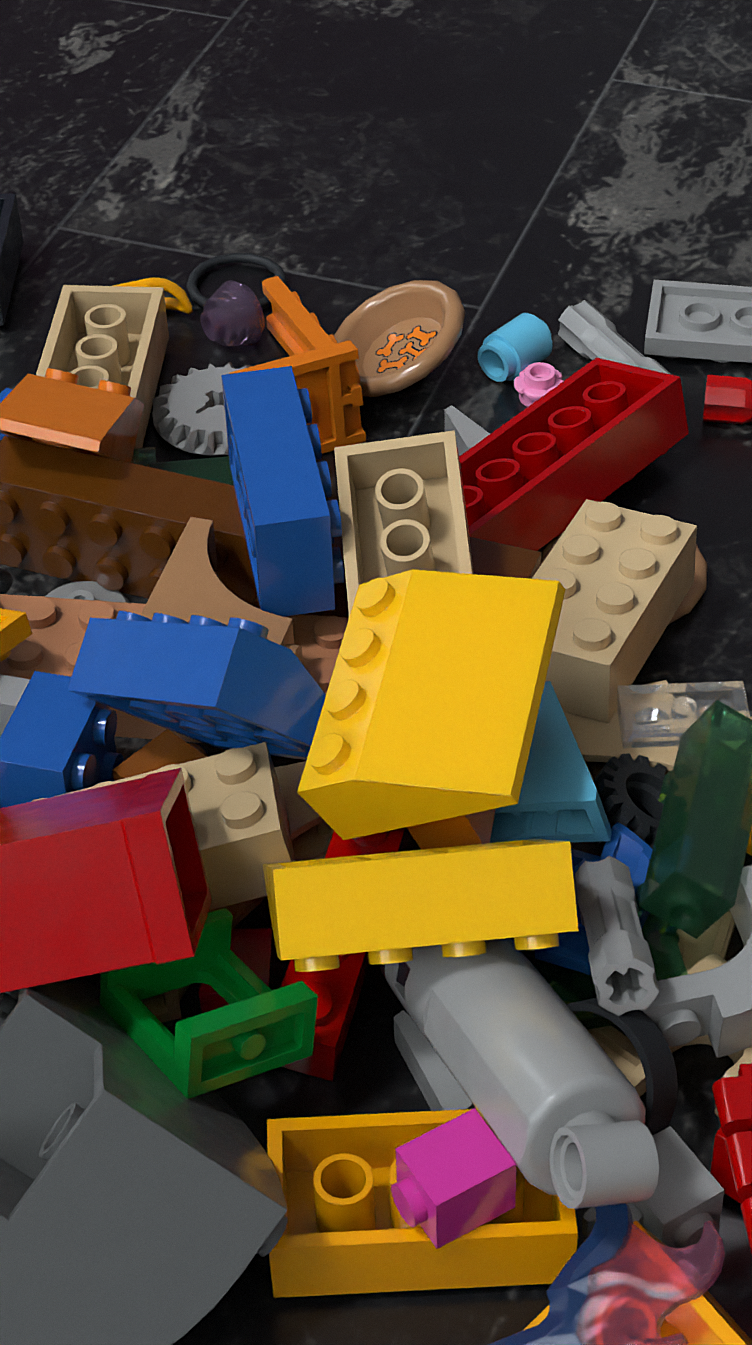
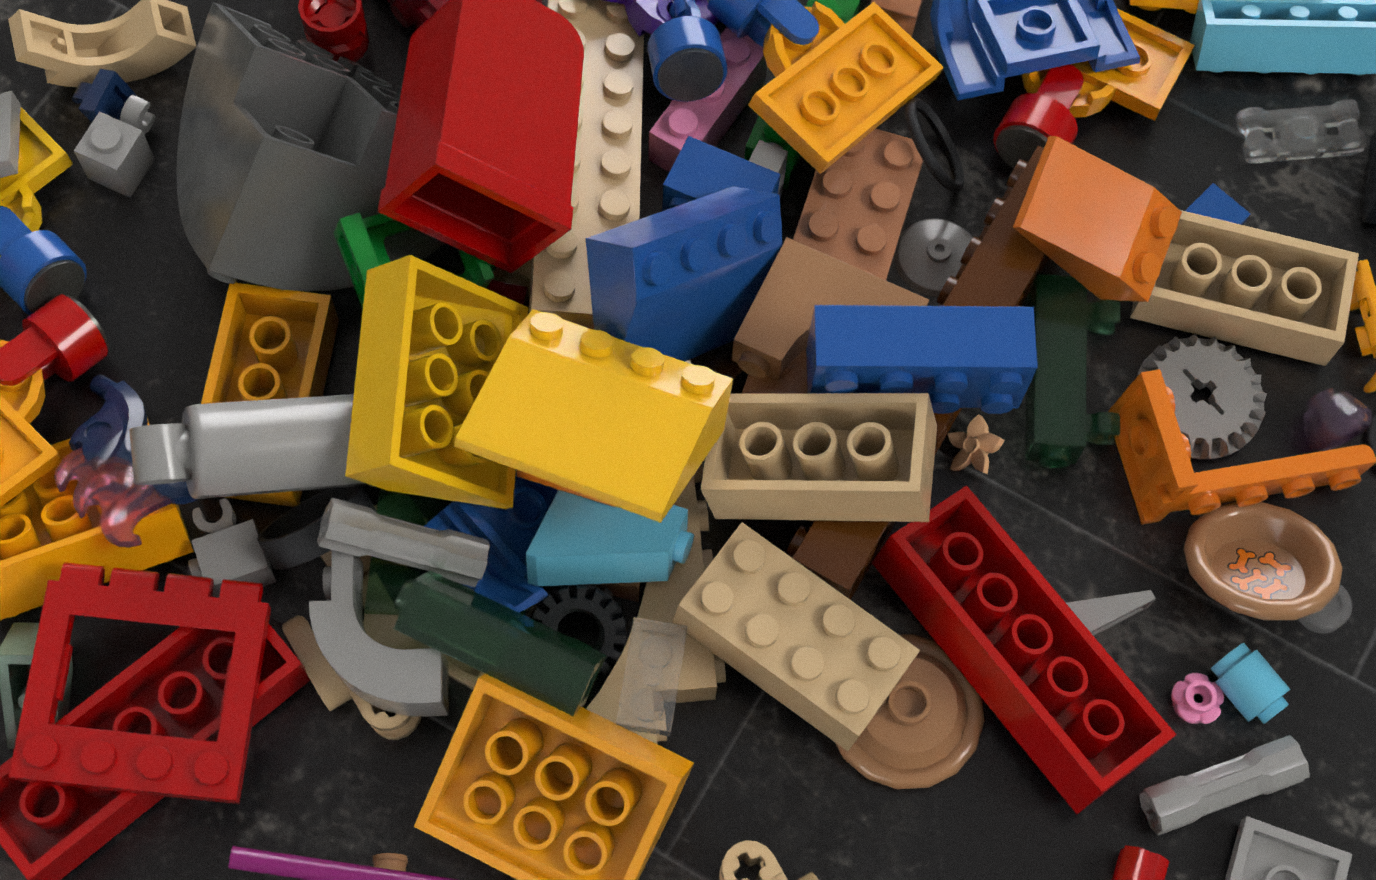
camera: 95 degrees right, 25 degrees up
dark pink brick [391,1108,516,1249] -> none

